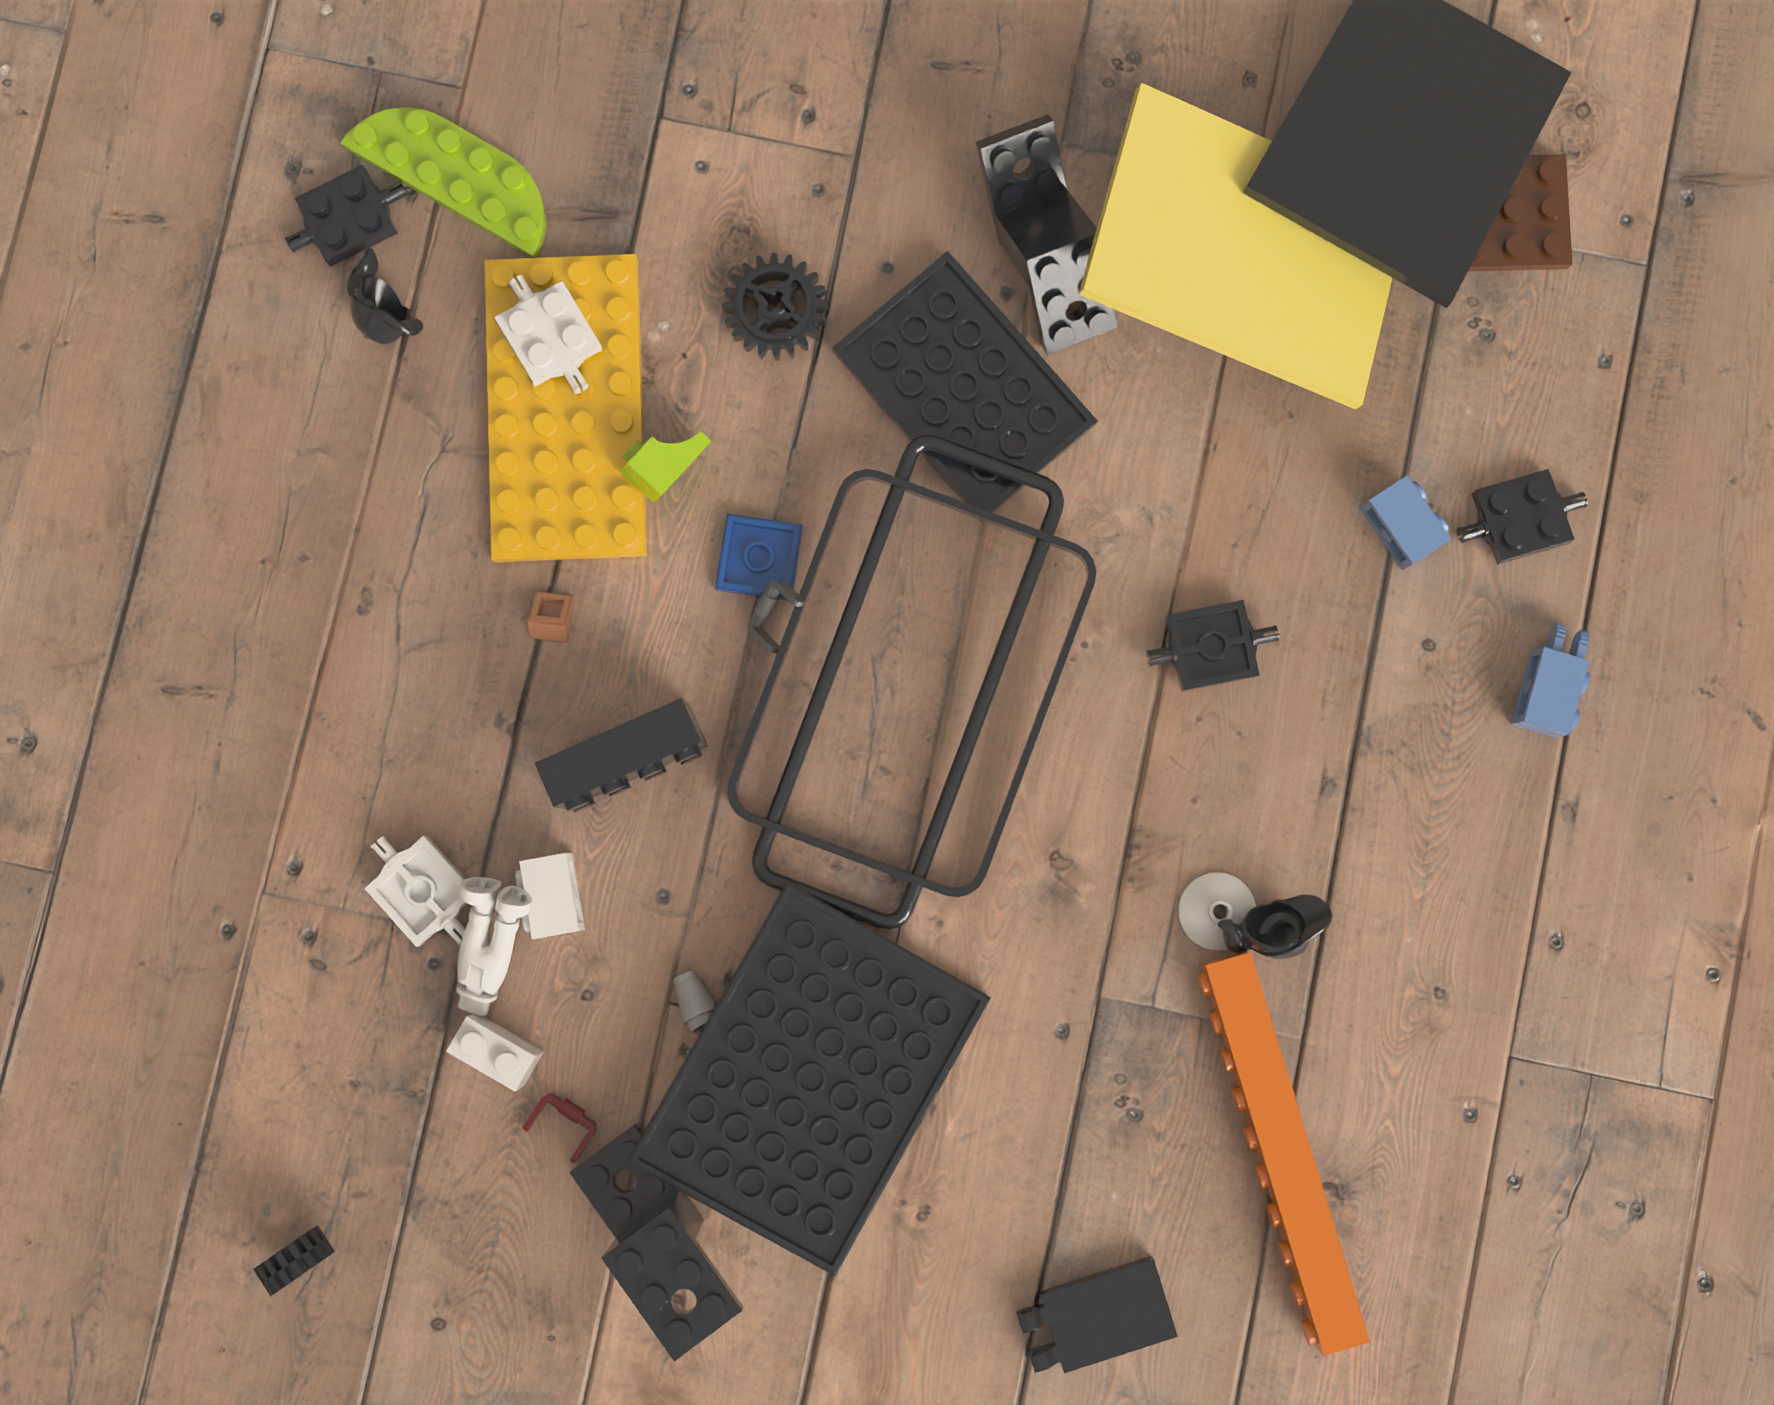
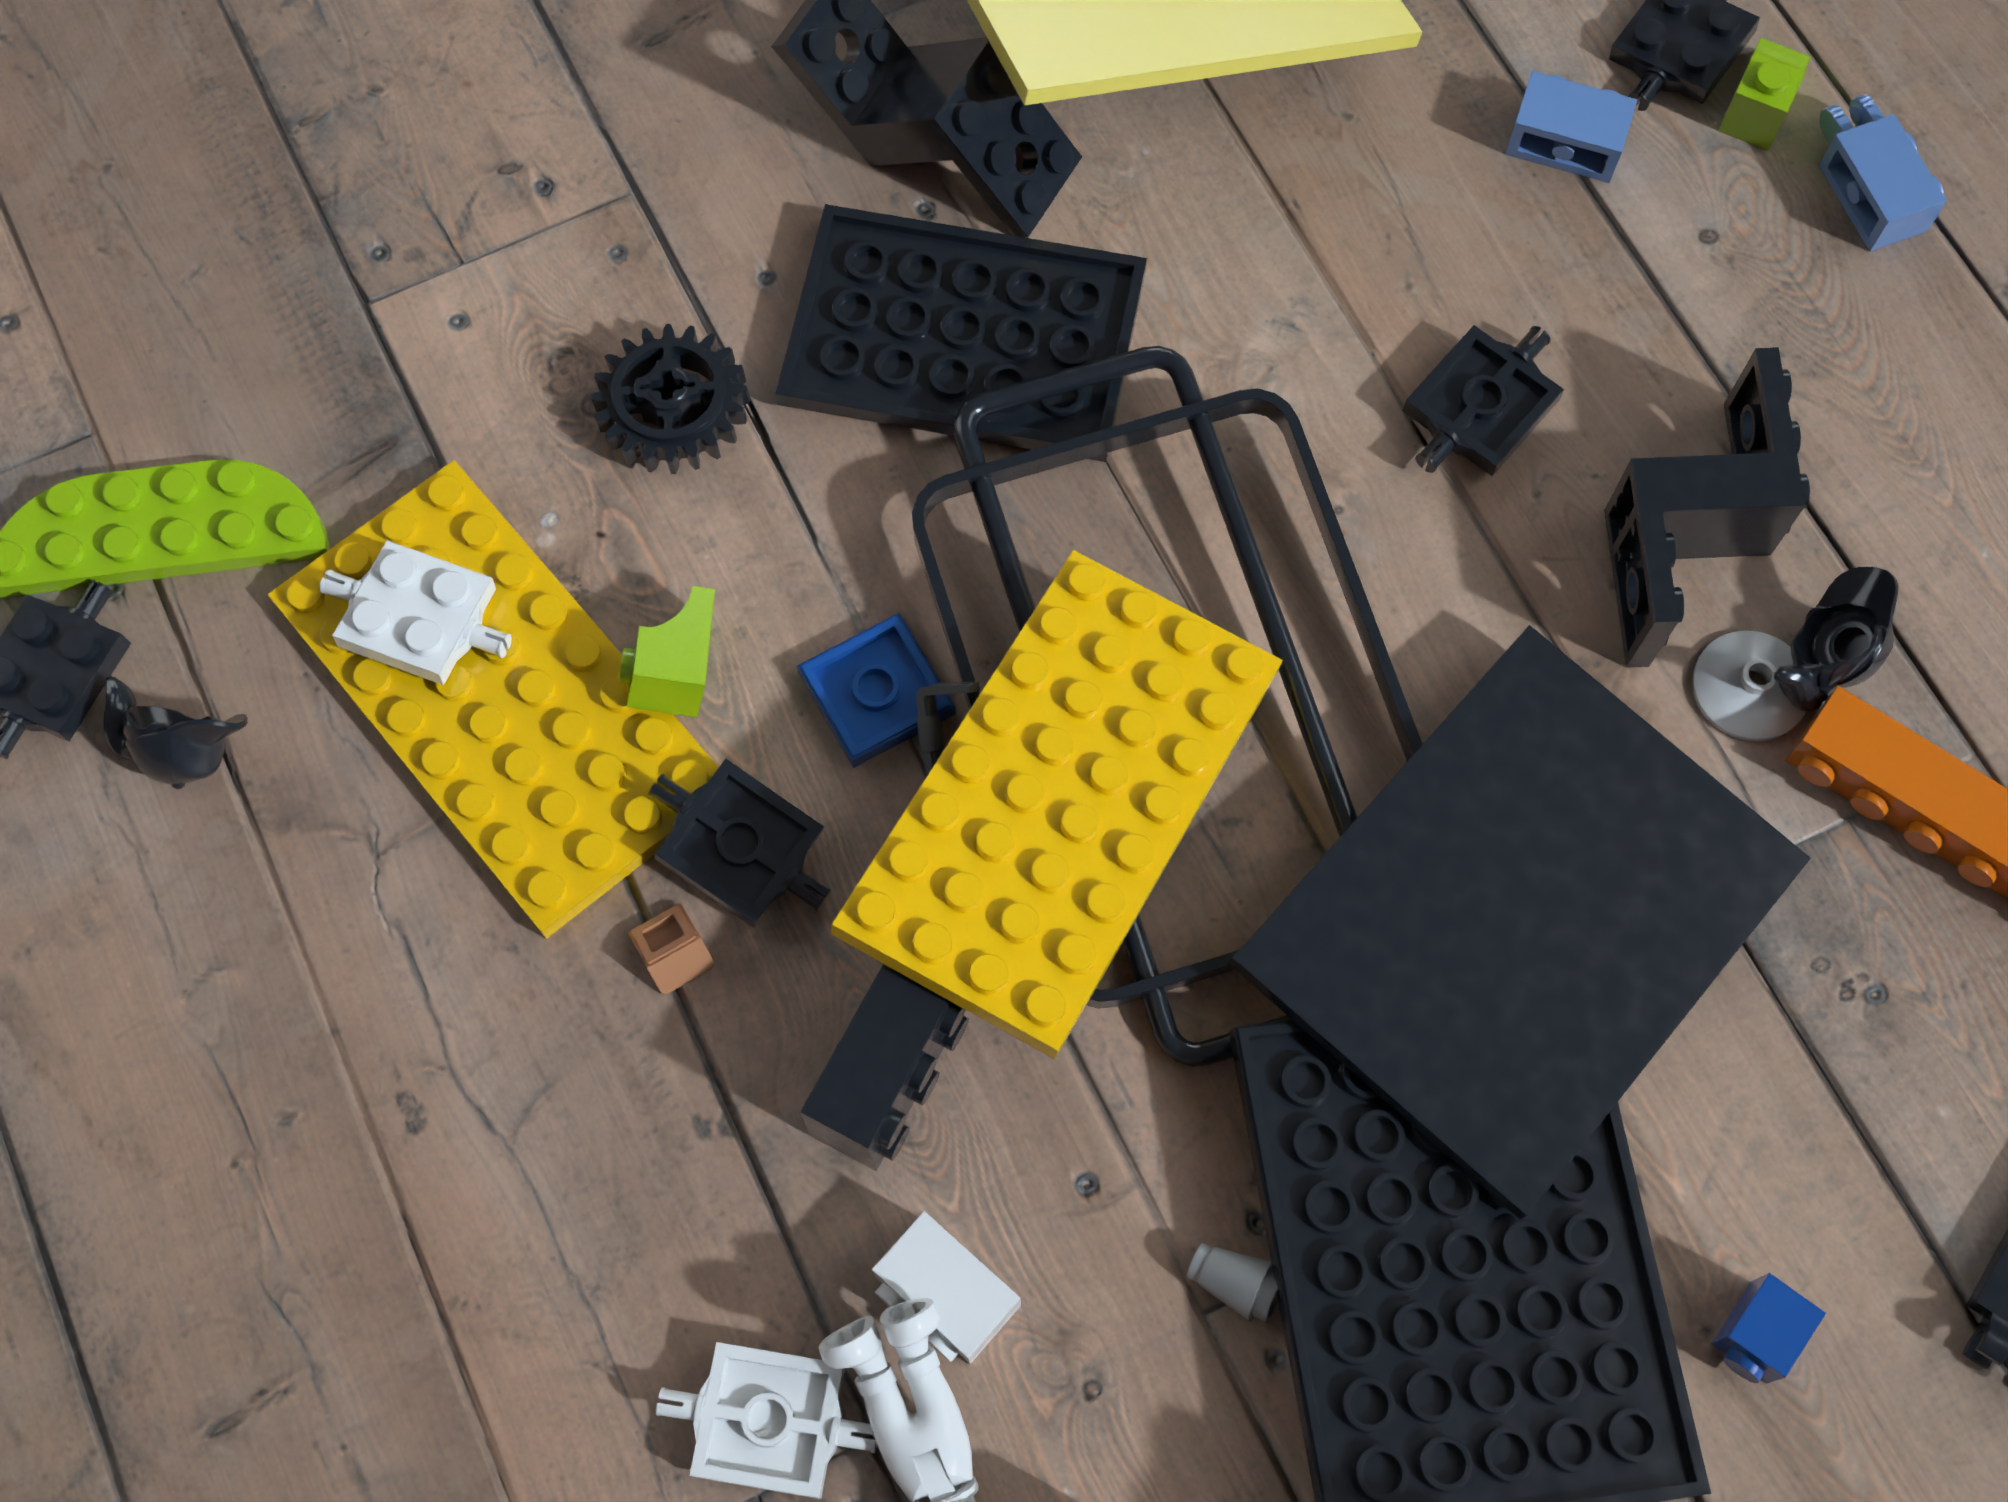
camera: 35 degrees left, 15 degrees down
none -> black plate [648,758,831,928]
none -> yellow plate [831,550,1283,1060]
none -> black tile [1228,625,1811,1219]
none -> black bracket [1604,347,1810,668]
none -> blue brick [1711,1273,1826,1384]
none -> lime arch [1718,38,1811,150]

